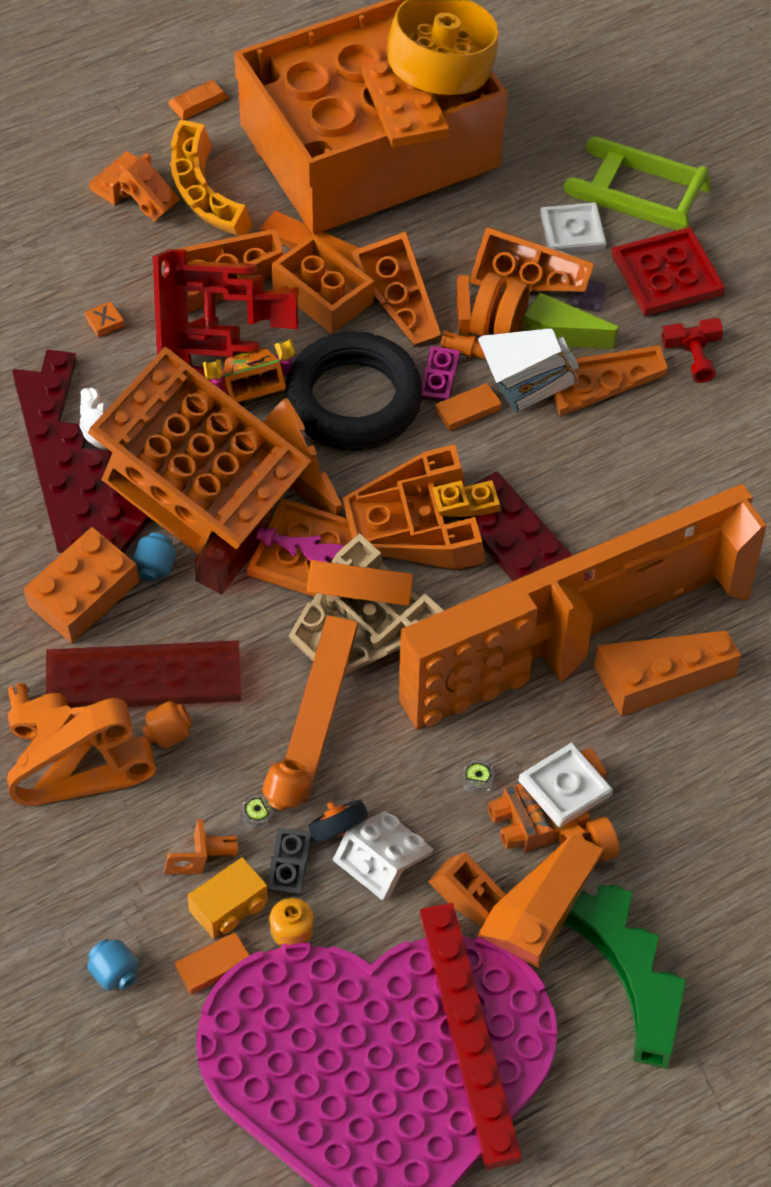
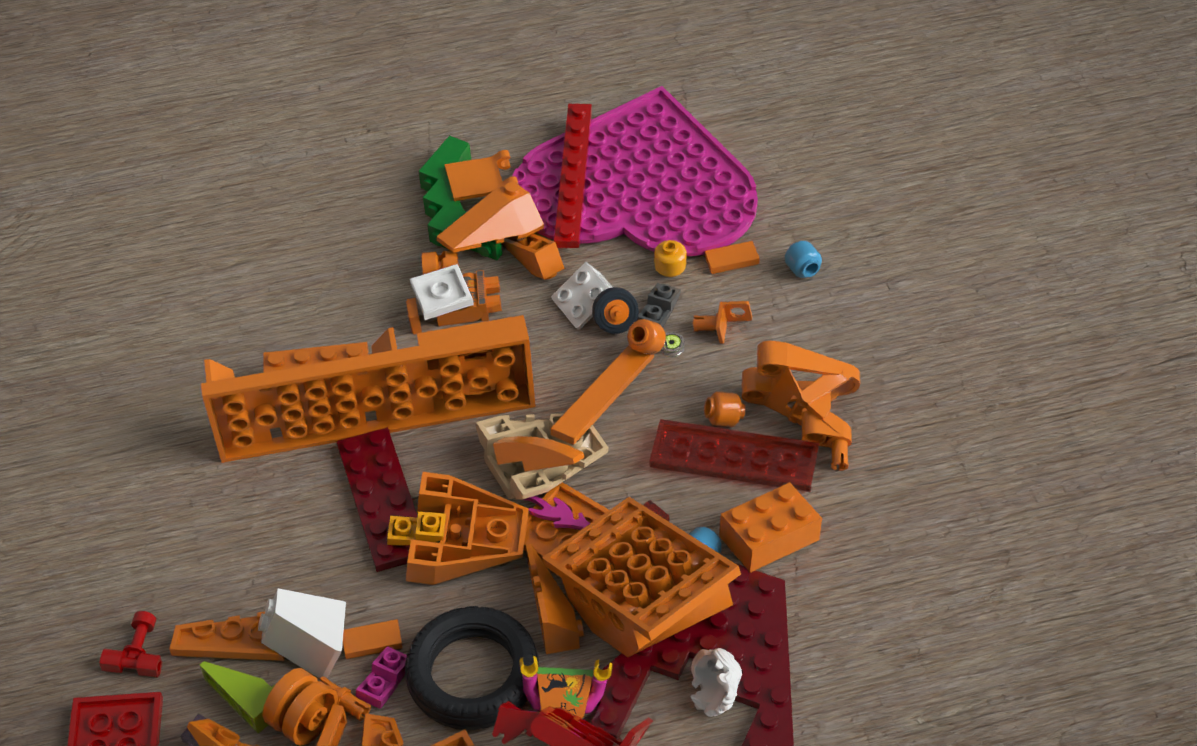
camera: 160 degrees left, 5 degrees down
light orange brick [187,857,268,939] -> none
none -> orange flag [445,150,519,201]

